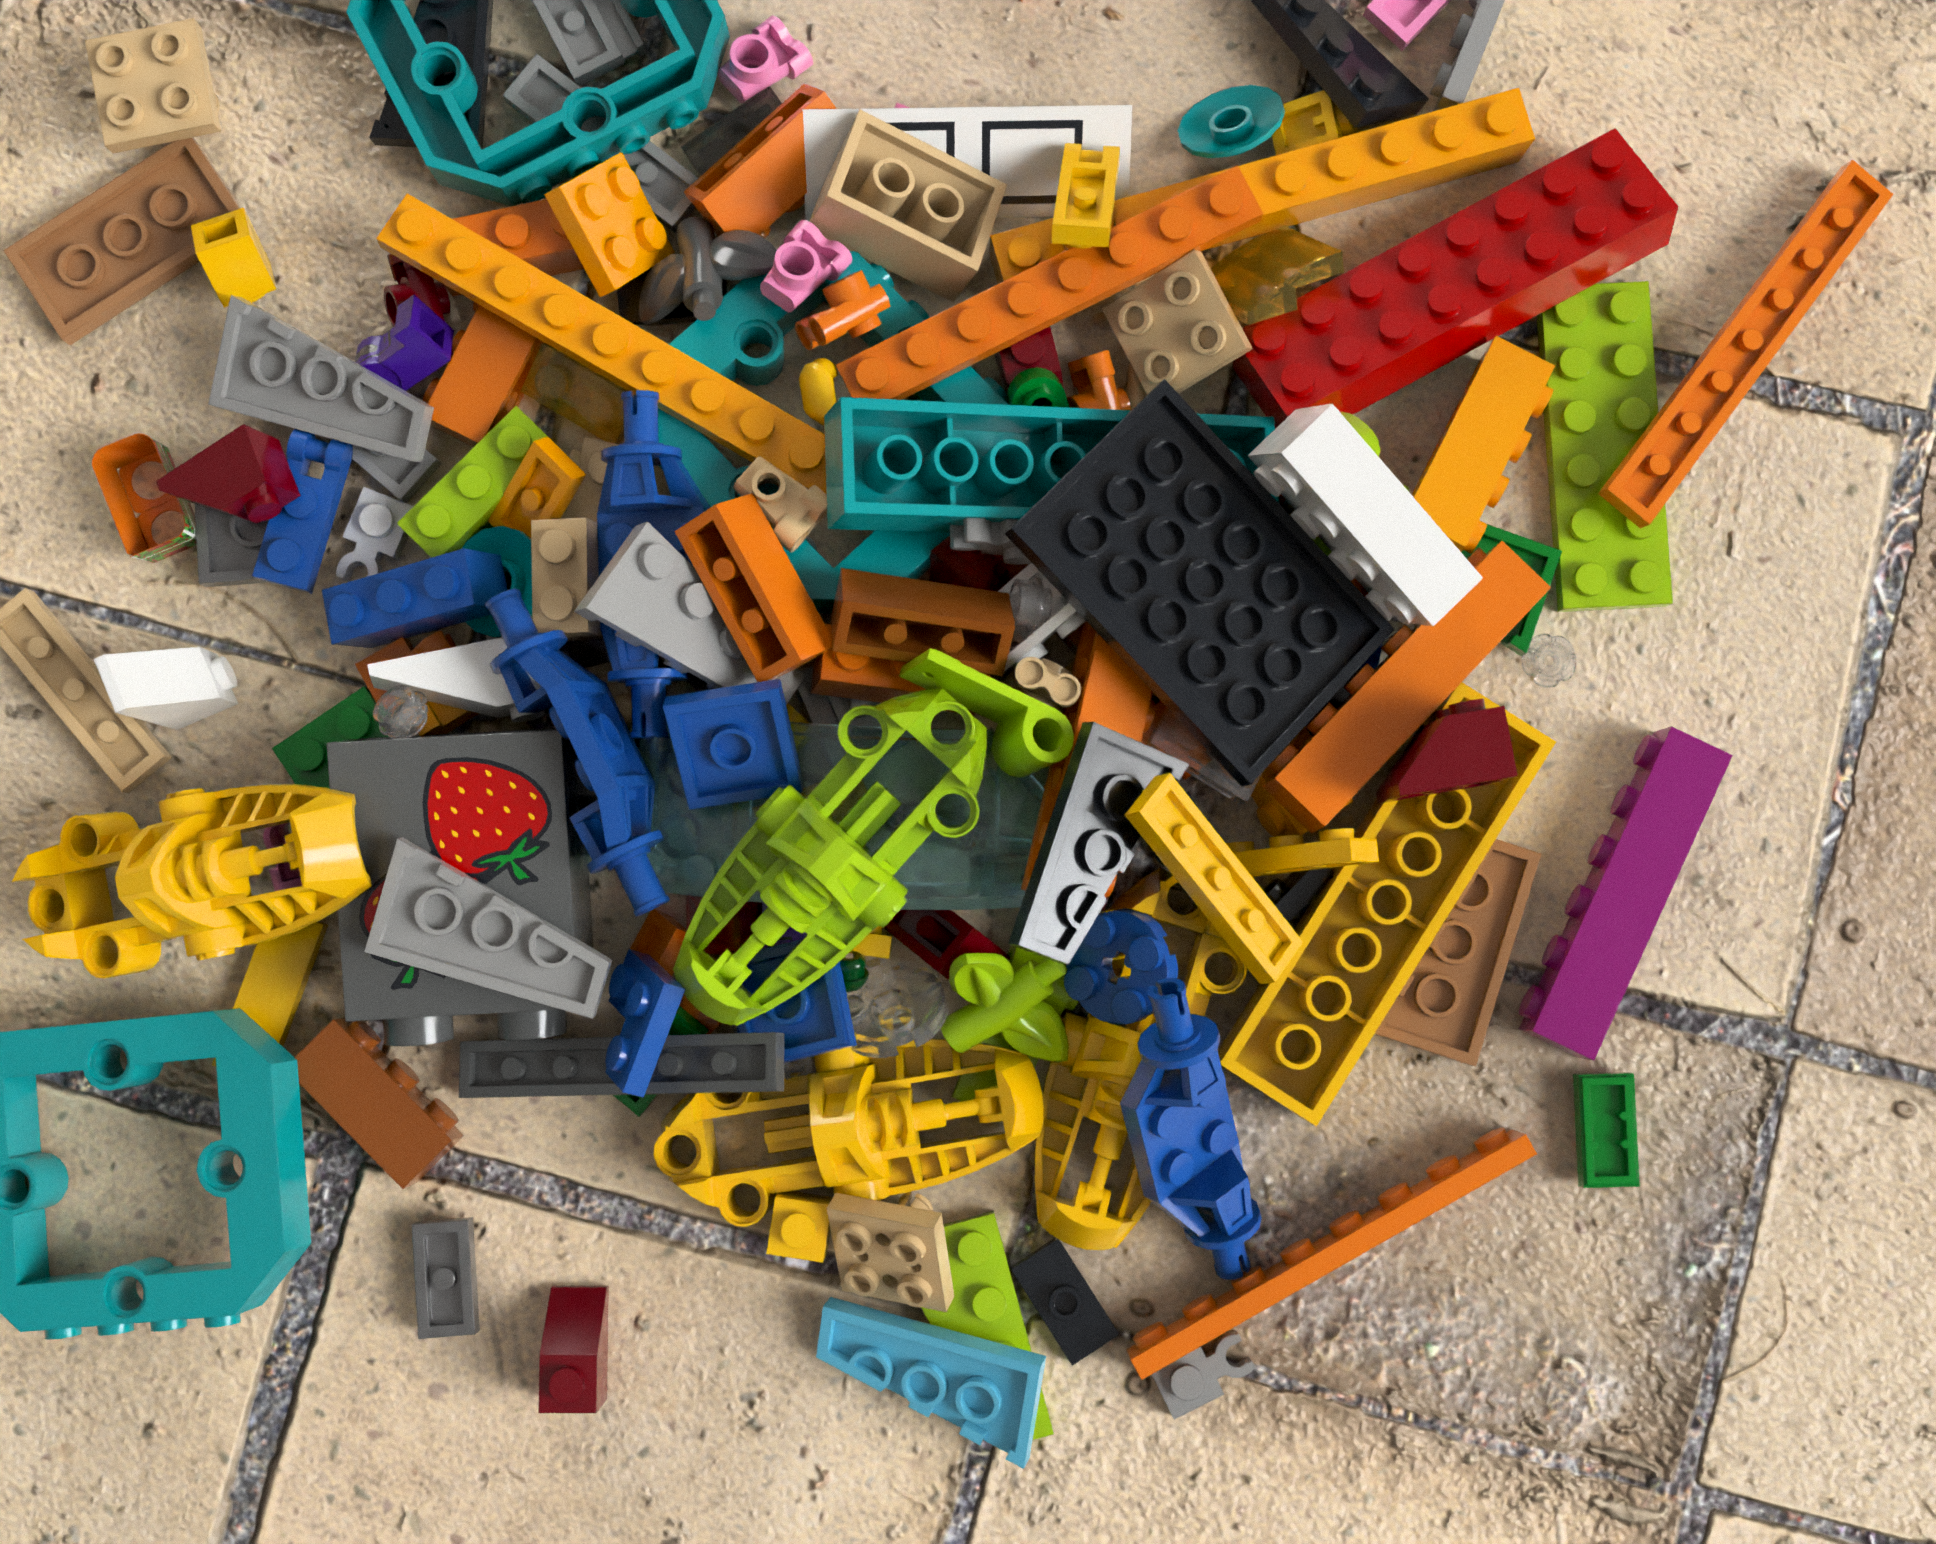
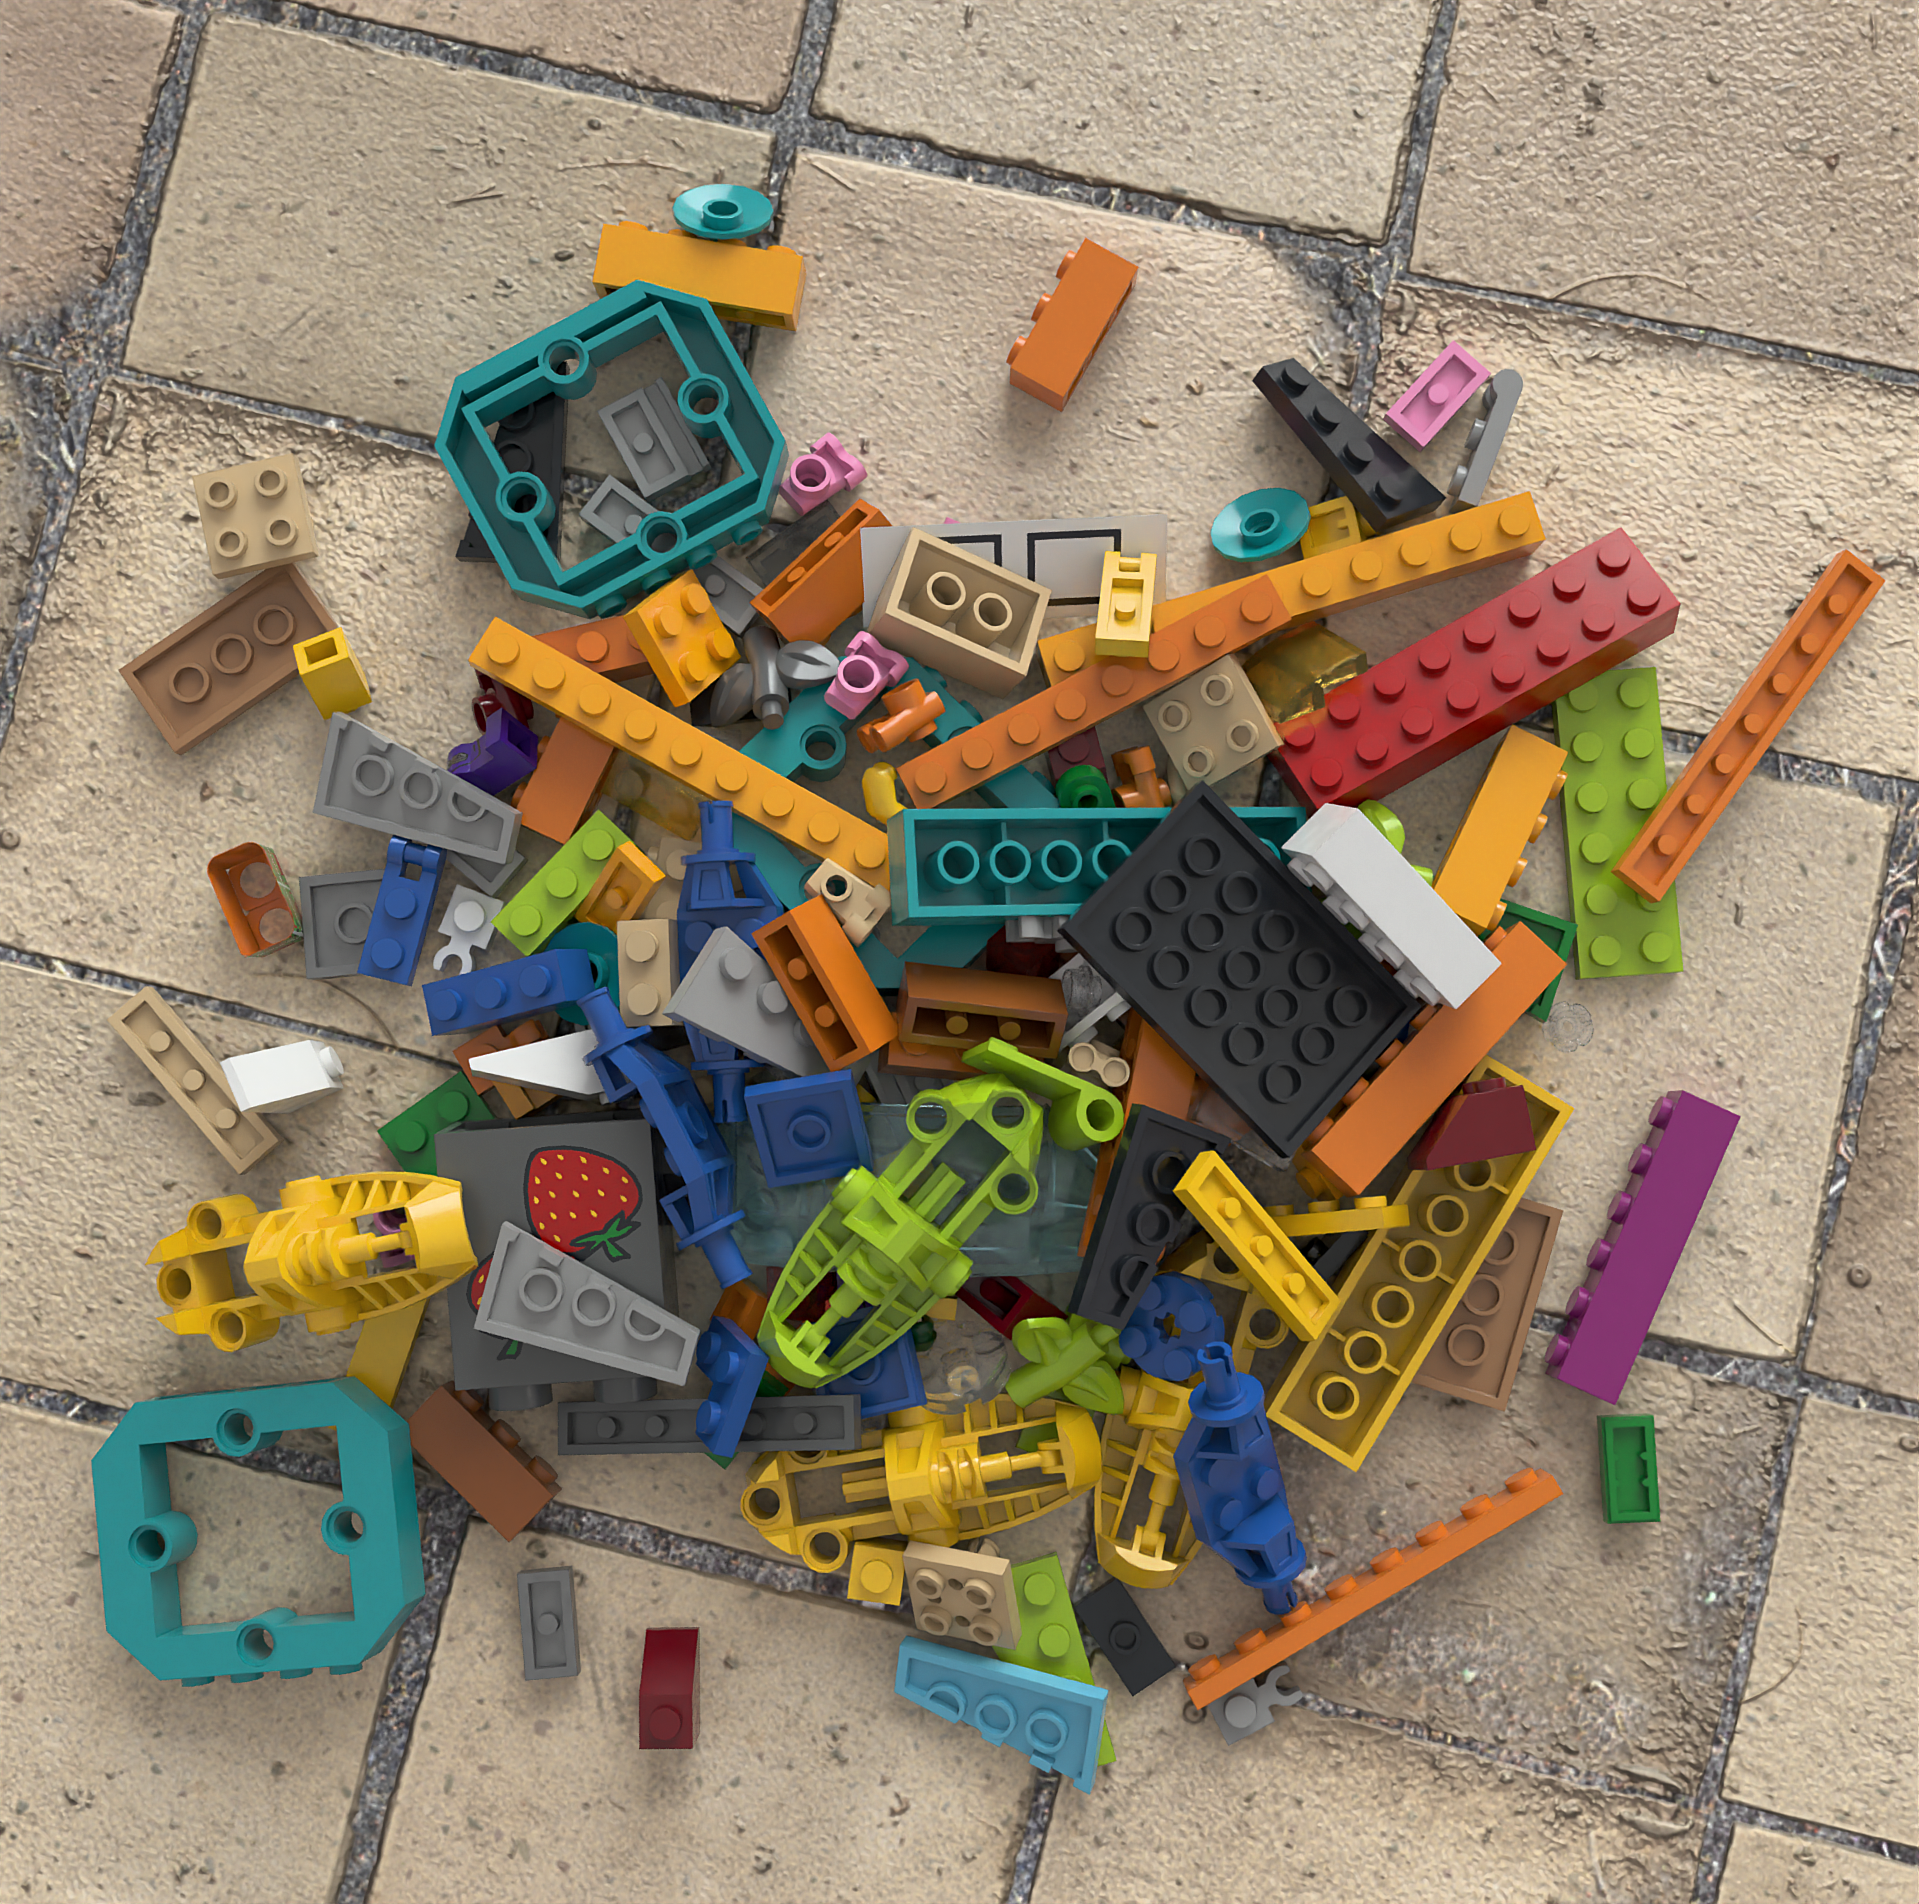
camera: 10 degrees right, 0 degrees up
dark red slope [156,424,301,523] -> none
clear plate [373,685,428,739] -> none

